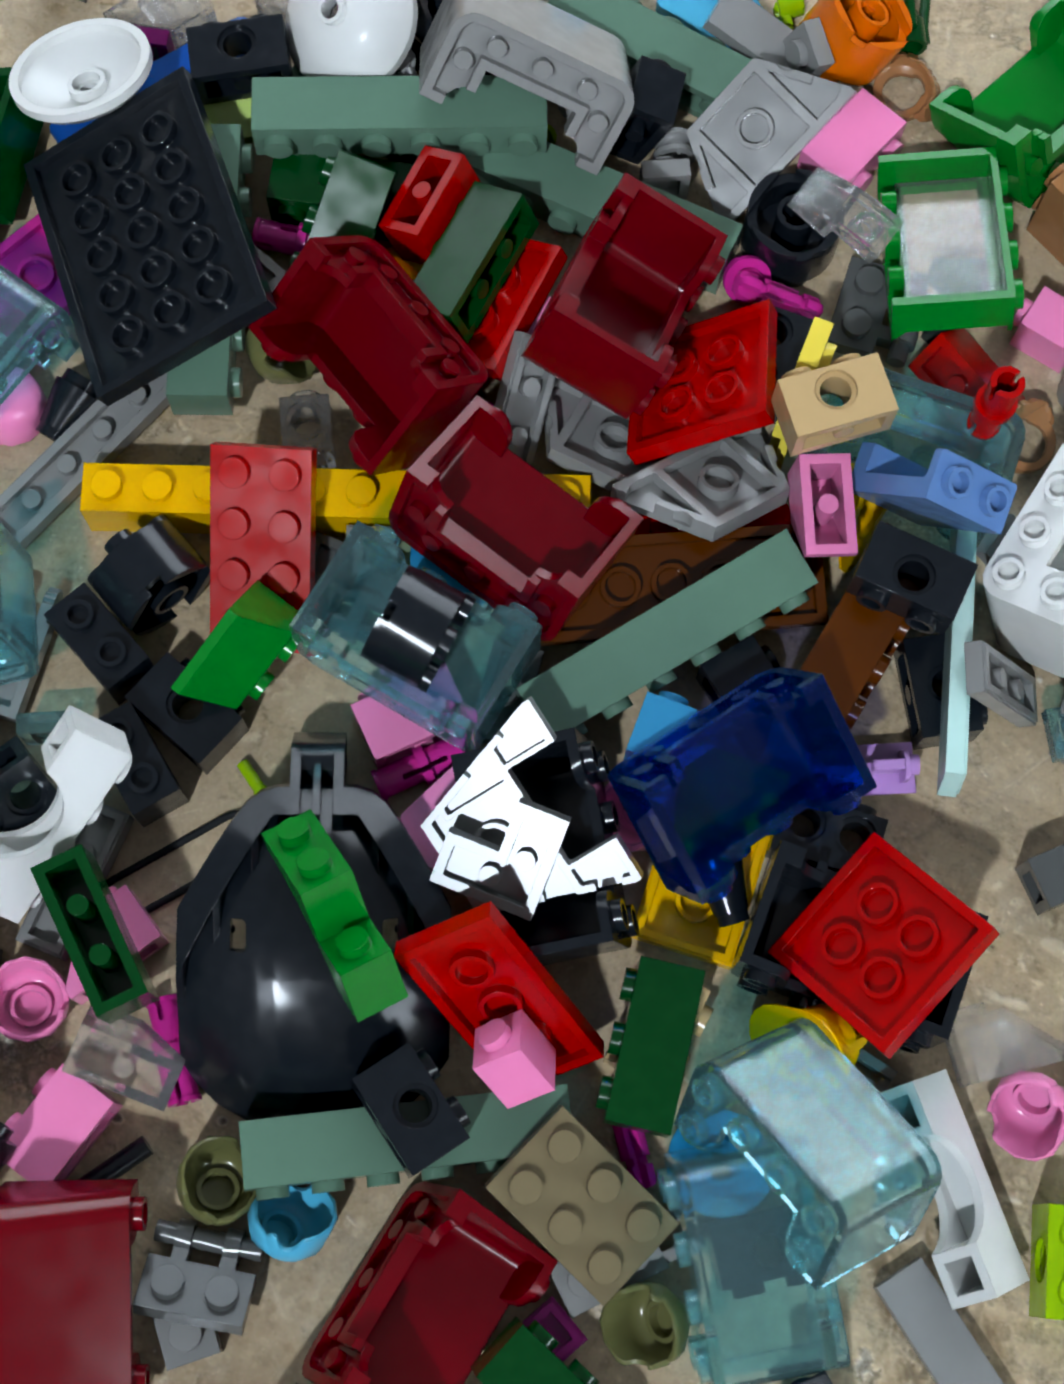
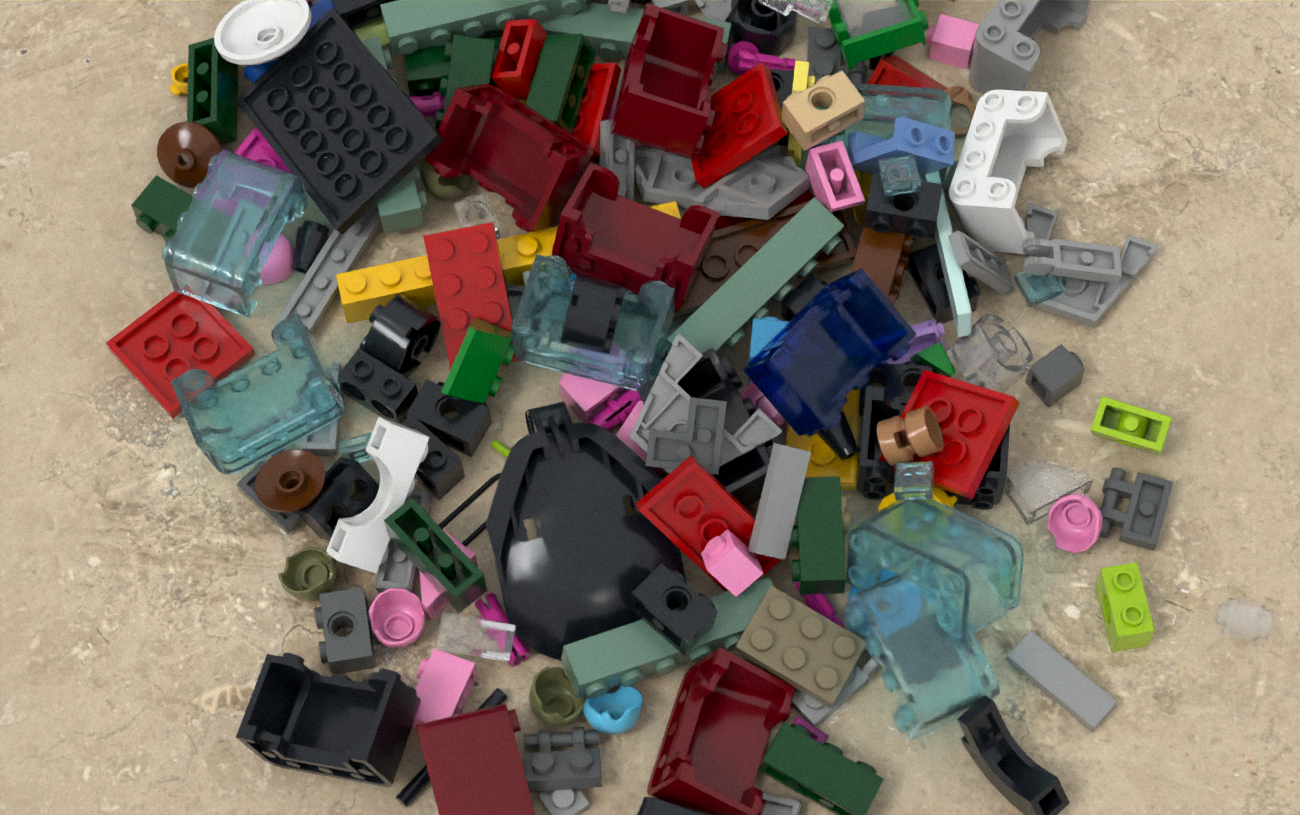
camera: 10 degrees left, 10 degrees down
green arch [261,809,408,1023] -> none
olive hair [599,1281,690,1370] -> none
white arch [870,1069,1030,1310] -> none
red pin [967,366,1025,440] -> none
none -> light grey tile [748,443,811,560]
none -> medium nougat wheel [877,406,943,467]
none -> clear light blue tile [878,154,921,196]
none -> clear light blue tile [894,461,935,500]
none -> green slope [910,342,956,377]
none -> clear brick [947,314,1033,393]

